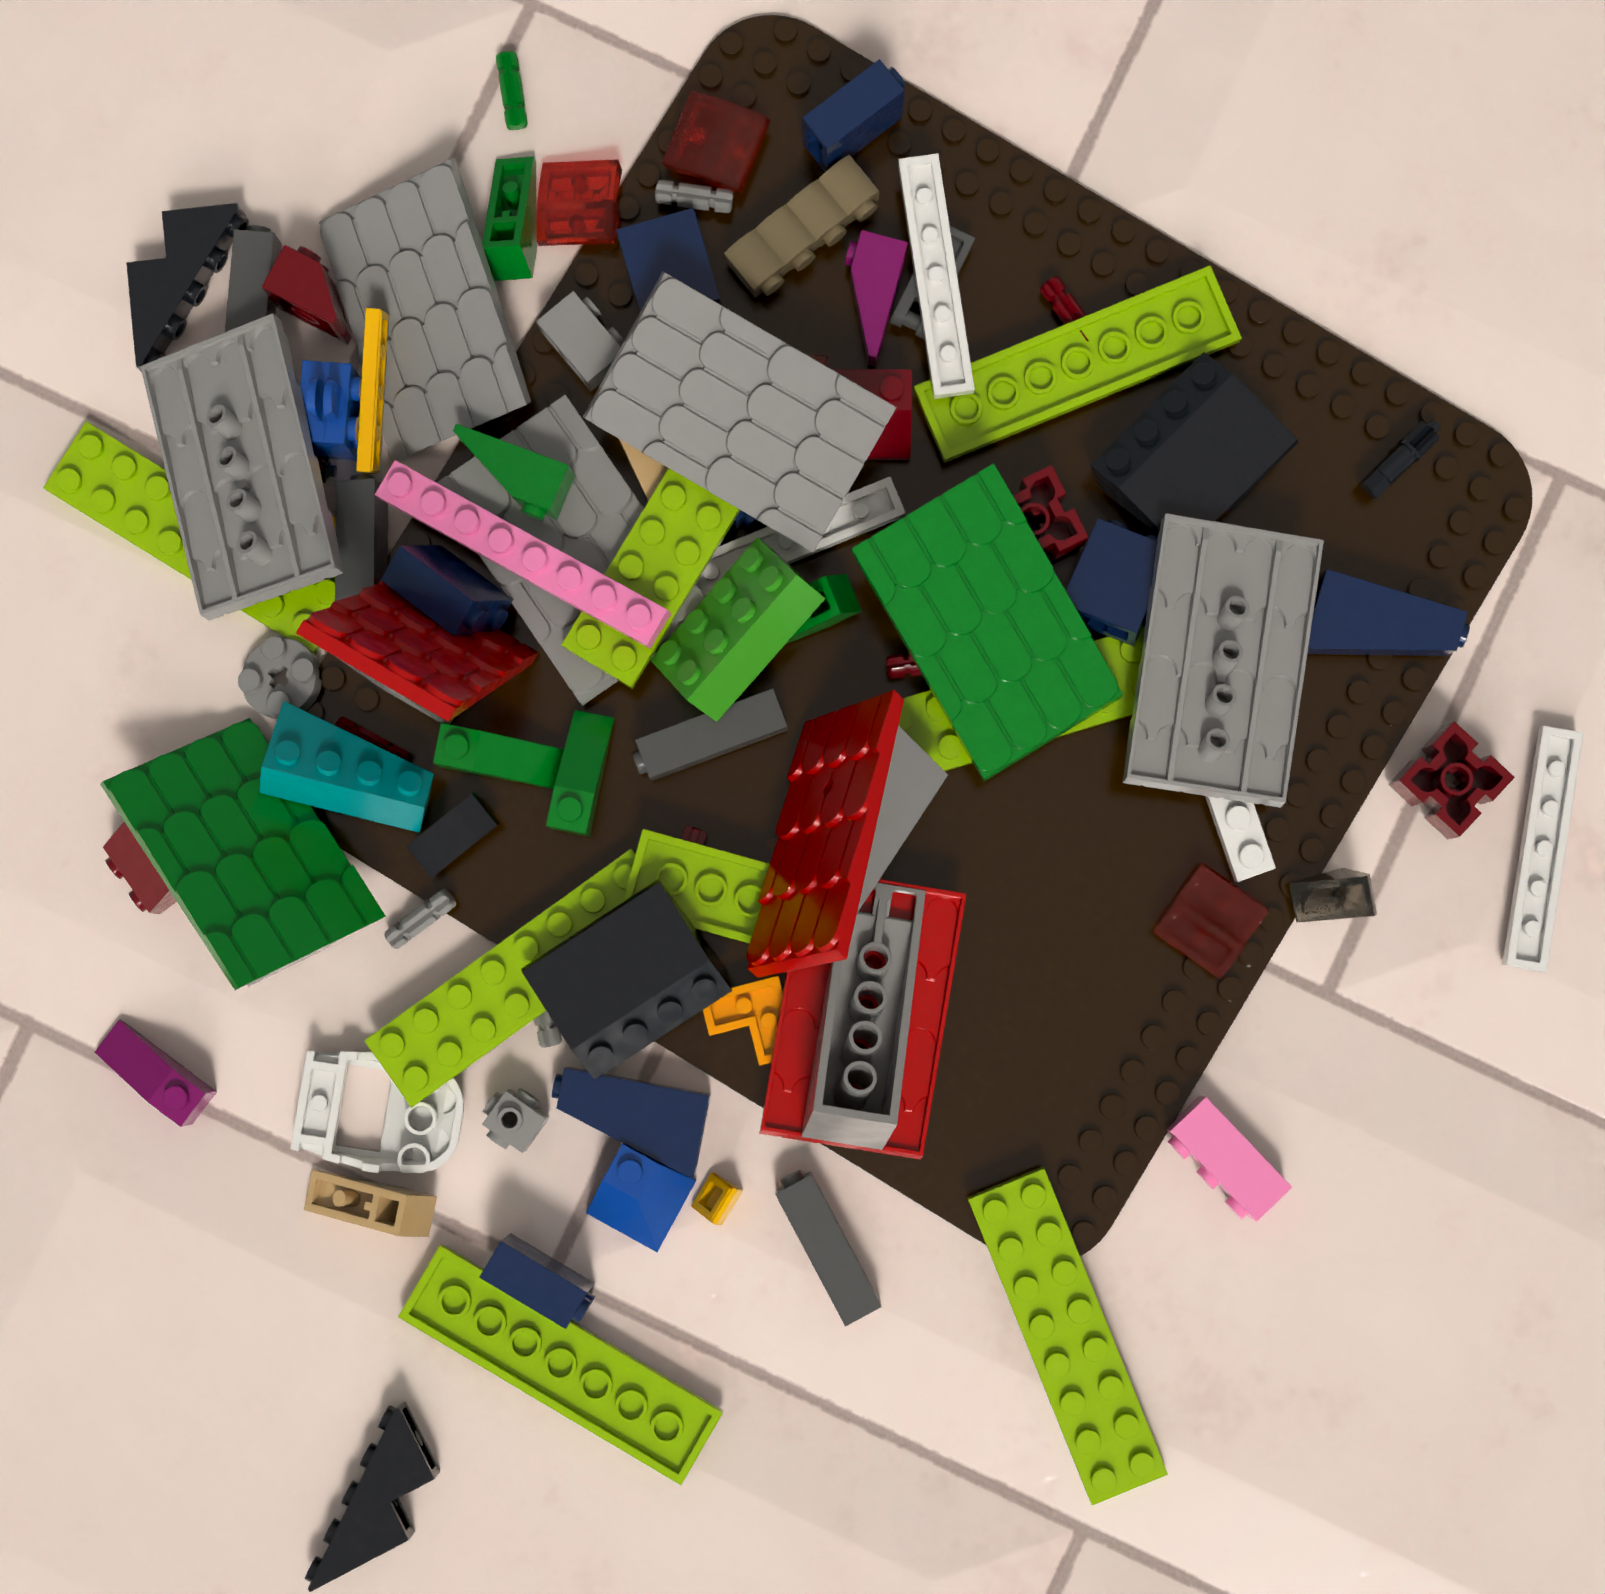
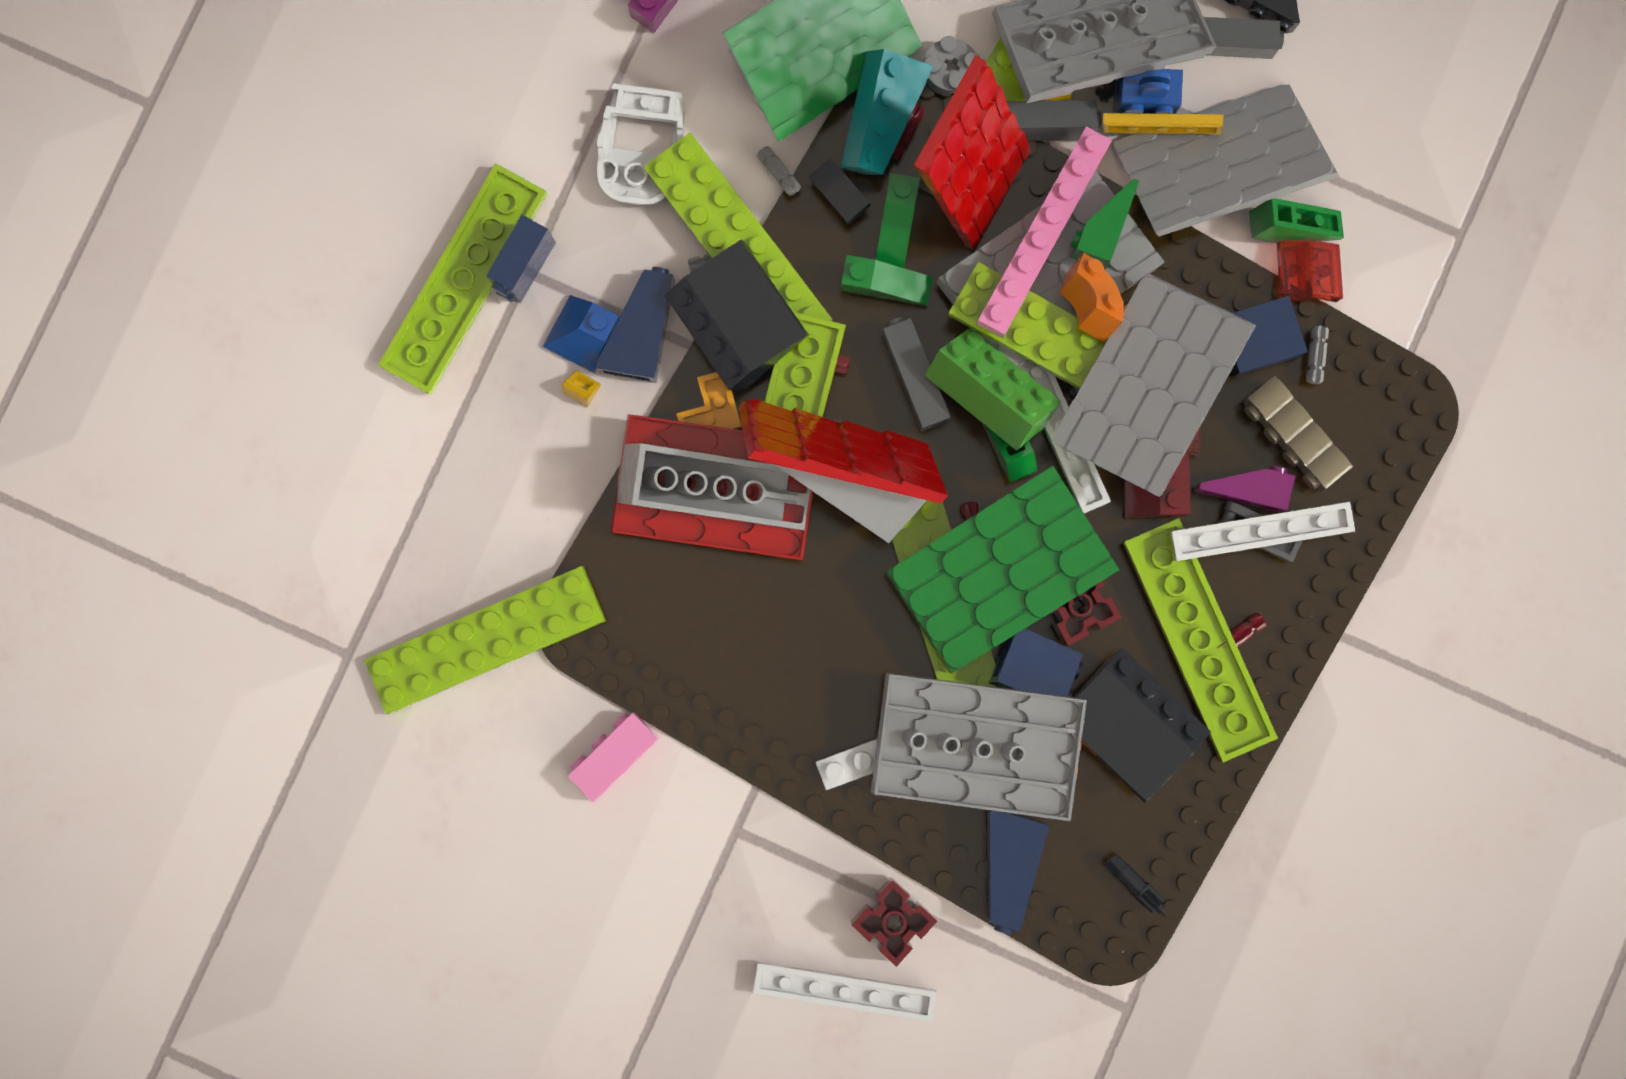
camera: 85 degrees right, 0 degrees up
dark red slope [262,245,352,345] -> none
tan slope [304,1170,437,1237] -> none
black slope [305,1401,440,1592] -> none
dark blue brick [381,545,514,636] -> none
light grey brick [482,1088,550,1153] -> none
green axle [496,51,528,130] -> none
light grey brick [536,291,624,391] -> none
clear red slope [662,91,770,193] -> none
dark grey brick [775,1170,882,1327] -> none
dark blue brick [802,59,905,172] -> none
clear red slope [1154,862,1269,980] -> none
clear smoke slope [1289,868,1377,923] -> none
none -> orange brick [1059,252,1124,343]

